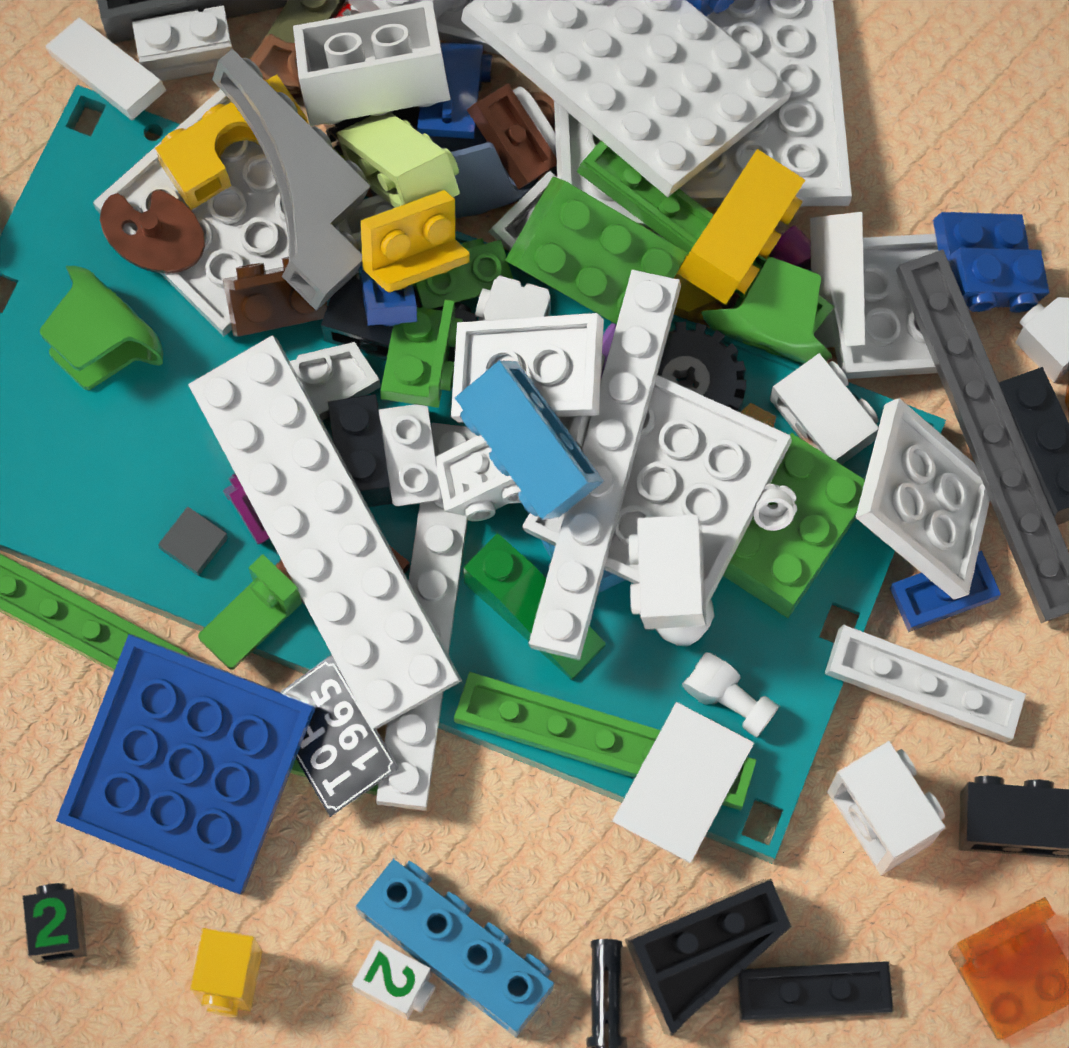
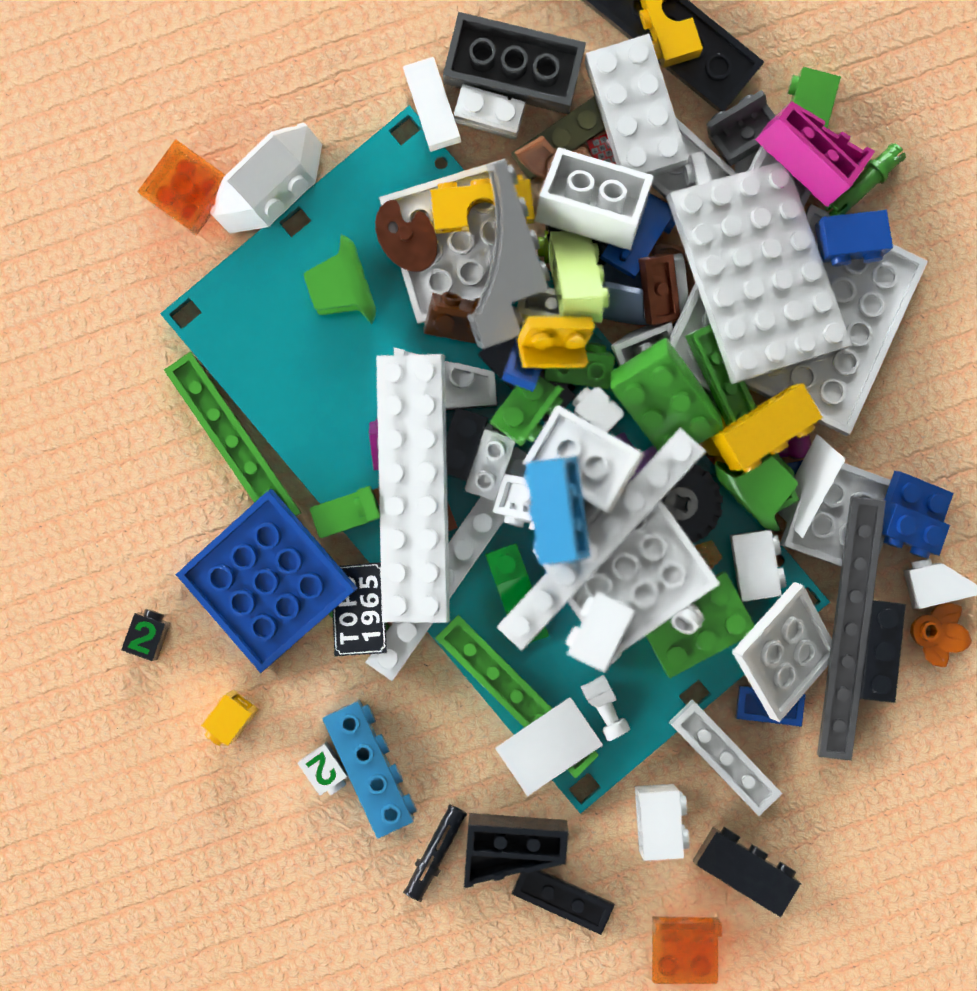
camera: 30 degrees right, 15 degrees up
dark grey tile [158,507,228,576] -> none

